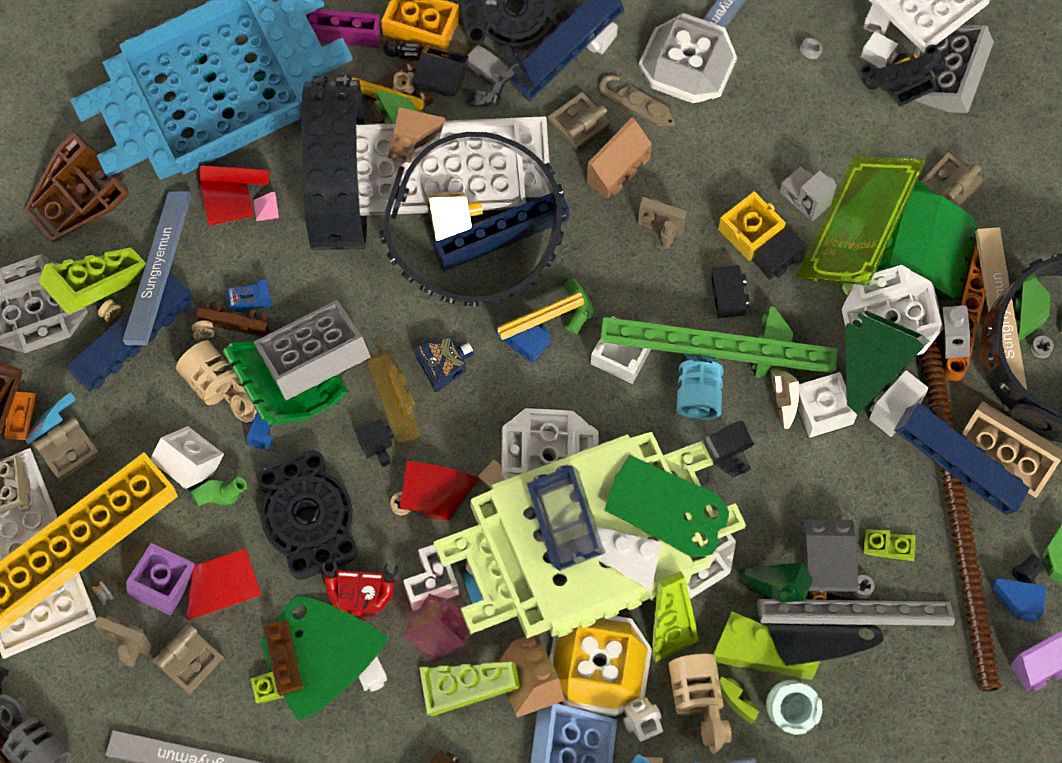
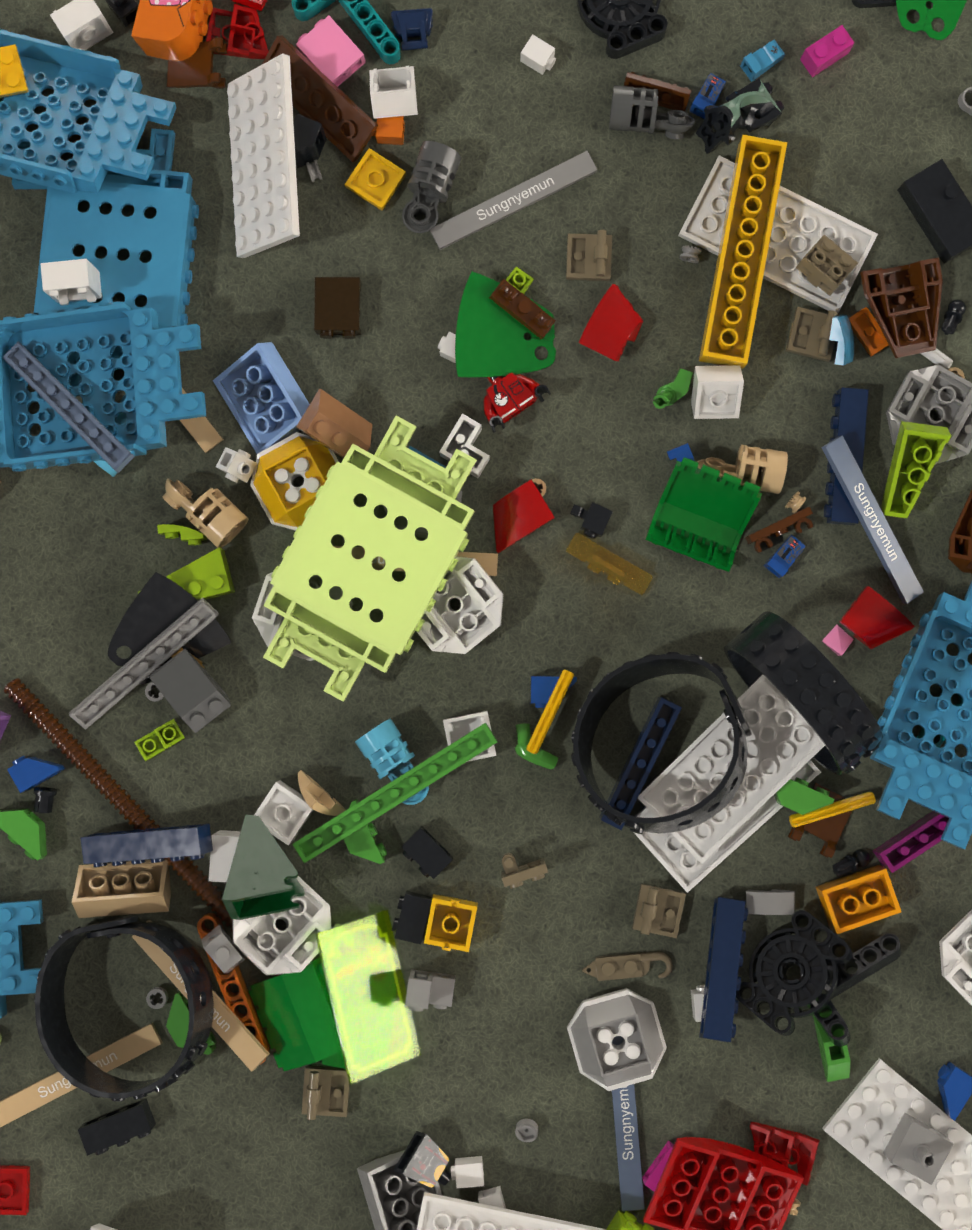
camera: 150 degrees right, 20 degrees up
dark tan plate [94,616,151,667] -> none
tan bush [98,299,121,323] -> none
medium lavender slope [126,543,195,616] -> none
red slope [200,165,271,185] -> none
light grey slope [254,300,370,400] -> none
black piece [257,450,358,580] -> none
medium nougat slope [388,107,445,164] -> none
tan plate [393,72,415,94] -> none
clear pink slope [403,593,471,662] -> none
black slope [412,45,469,97] -> none
torso [414,337,474,393] -> none
lime wing [419,662,520,716] -> none
torso [426,192,483,240] -> none
black piece [466,46,535,107] -> none
door [526,465,606,571] -> none
white wing [586,526,662,592] -> none
medium nougat slope [587,117,652,199] -> none
green piece [604,455,730,557] -> none
lime wing [651,571,699,662] -> none
black beam [703,421,755,477] -> none
dark green slope [737,562,813,603] -> none
light aqua tile [766,680,822,734] -> none
black plate [860,45,947,91] -> none

